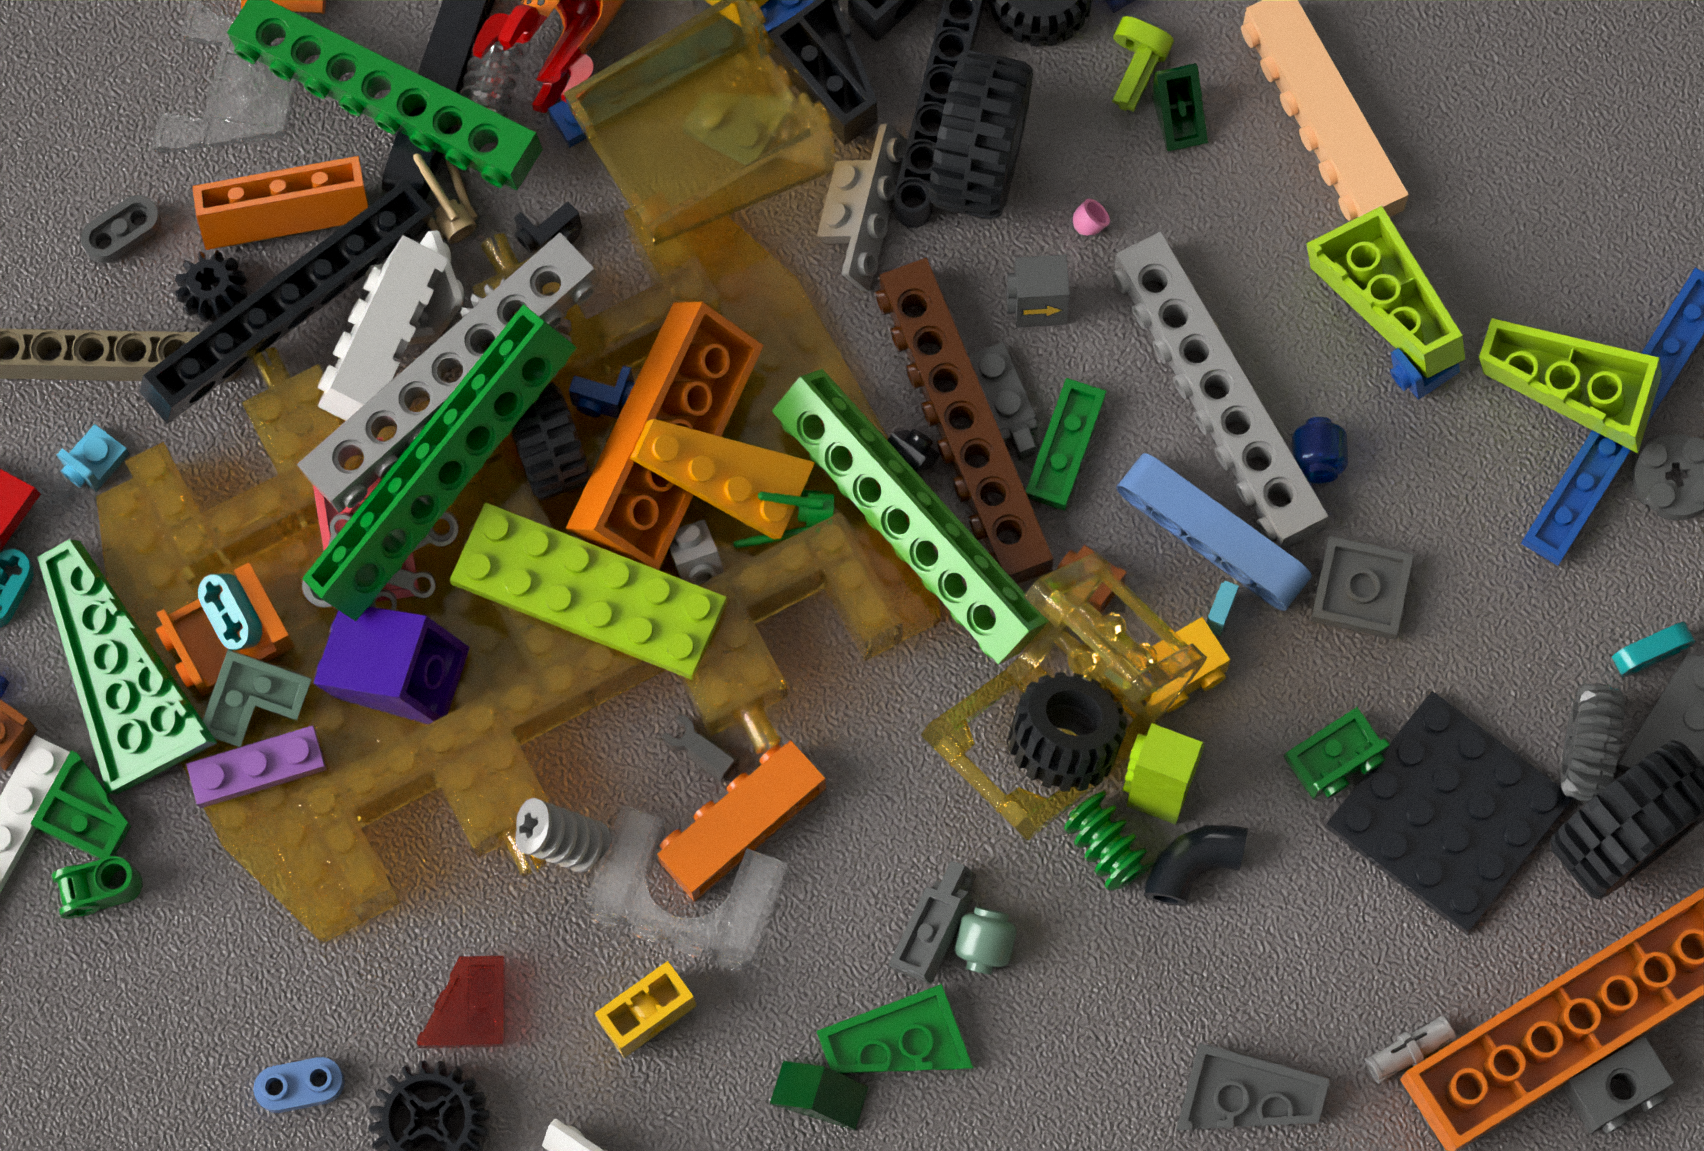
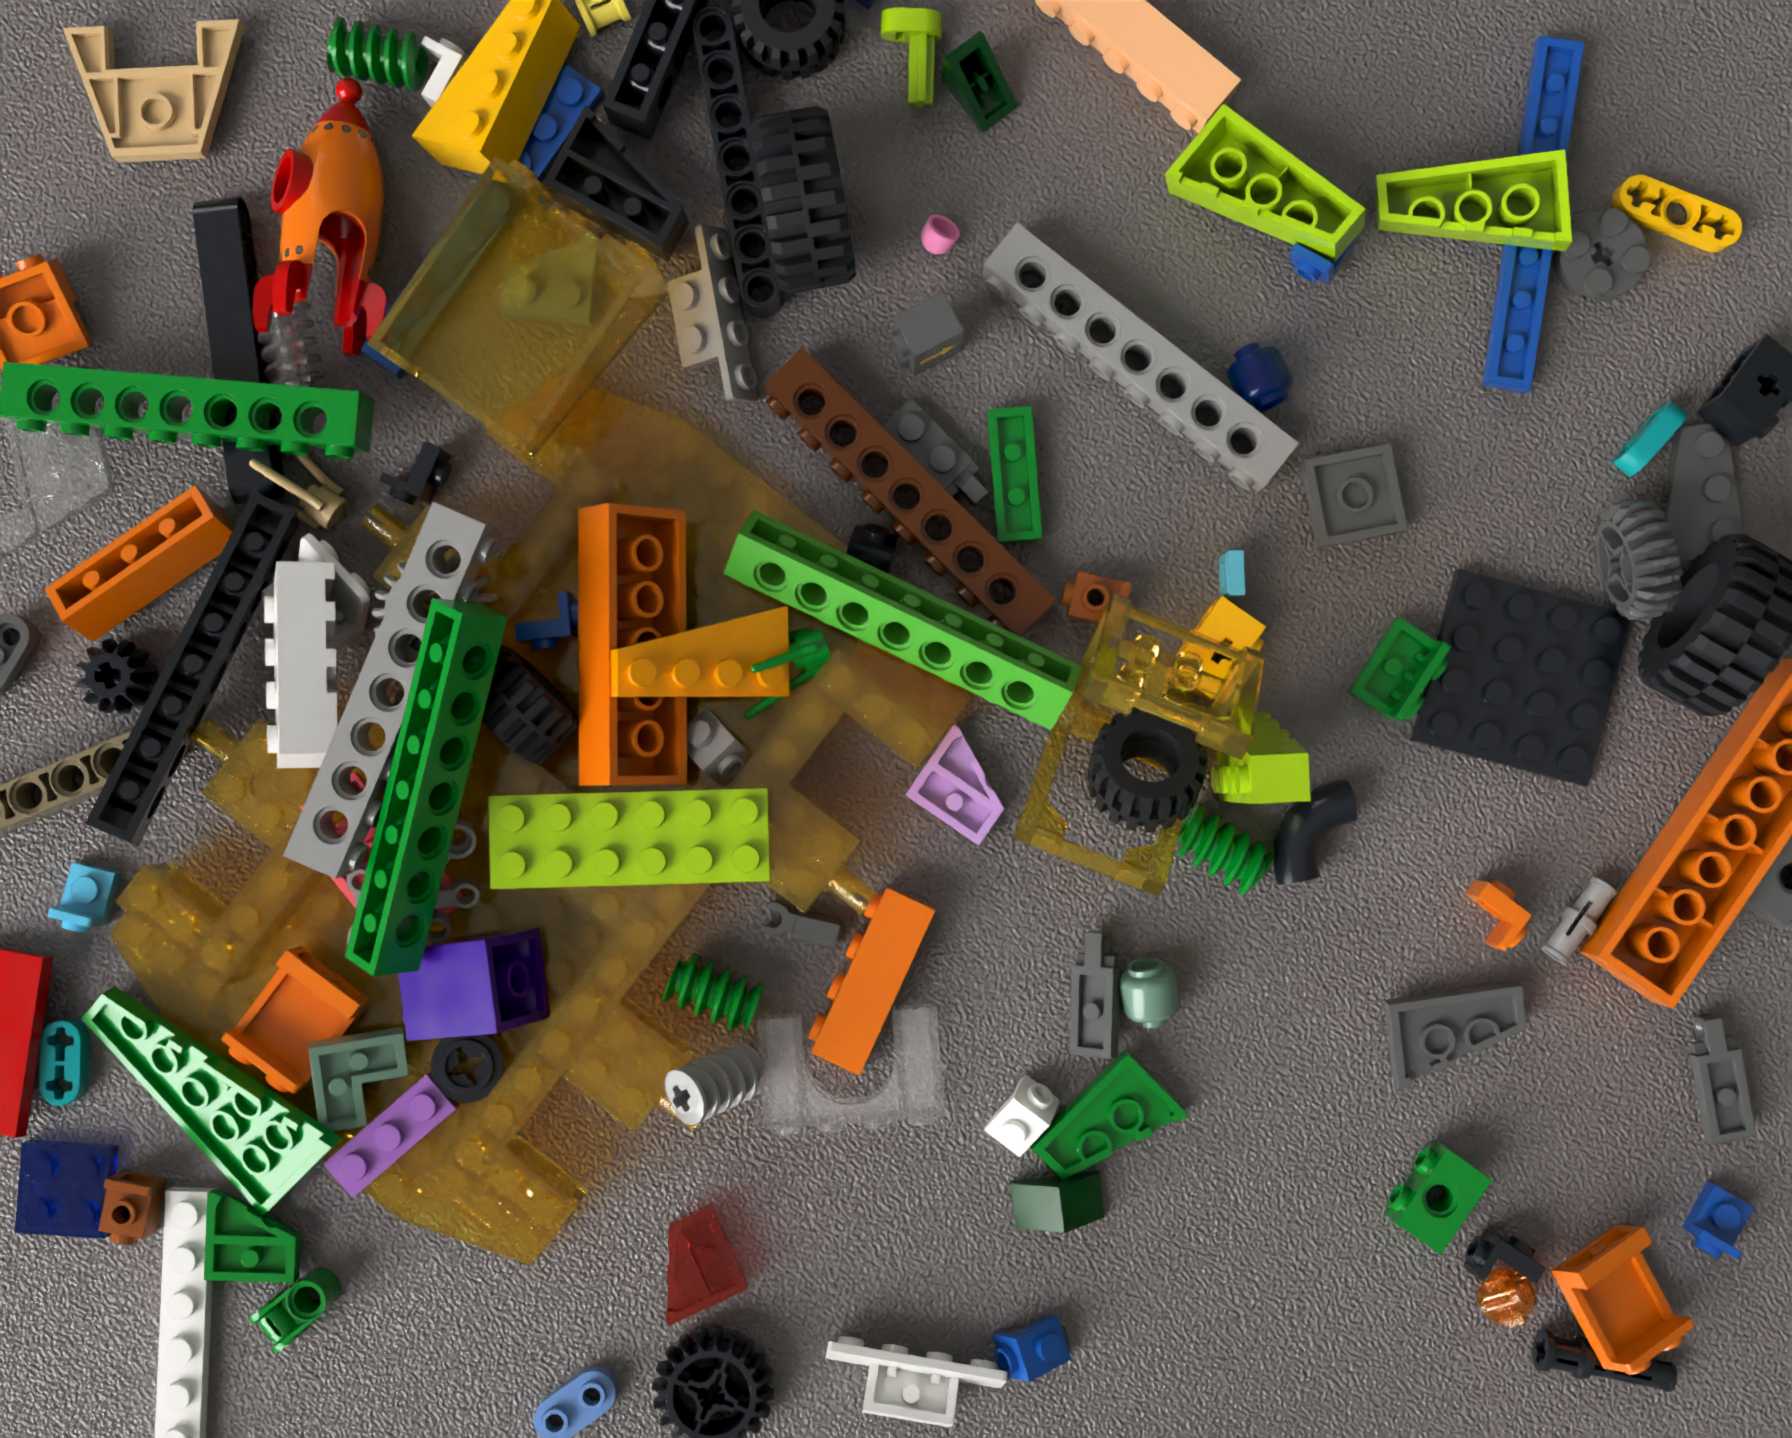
camera: 30 degrees left, 15 degrees up
teal beam [198,573,262,650] -> none
yellow brick [595,961,697,1058] -> none
medium blue beam [1116,453,1312,611] -> none
none -> black gear [431,1034,505,1103]
none -> green piece [661,953,764,1036]
none -> lavender wing [905,724,1004,846]
none -> white bracket [984,1075,1060,1157]
none -> orange bracket [1465,879,1532,951]

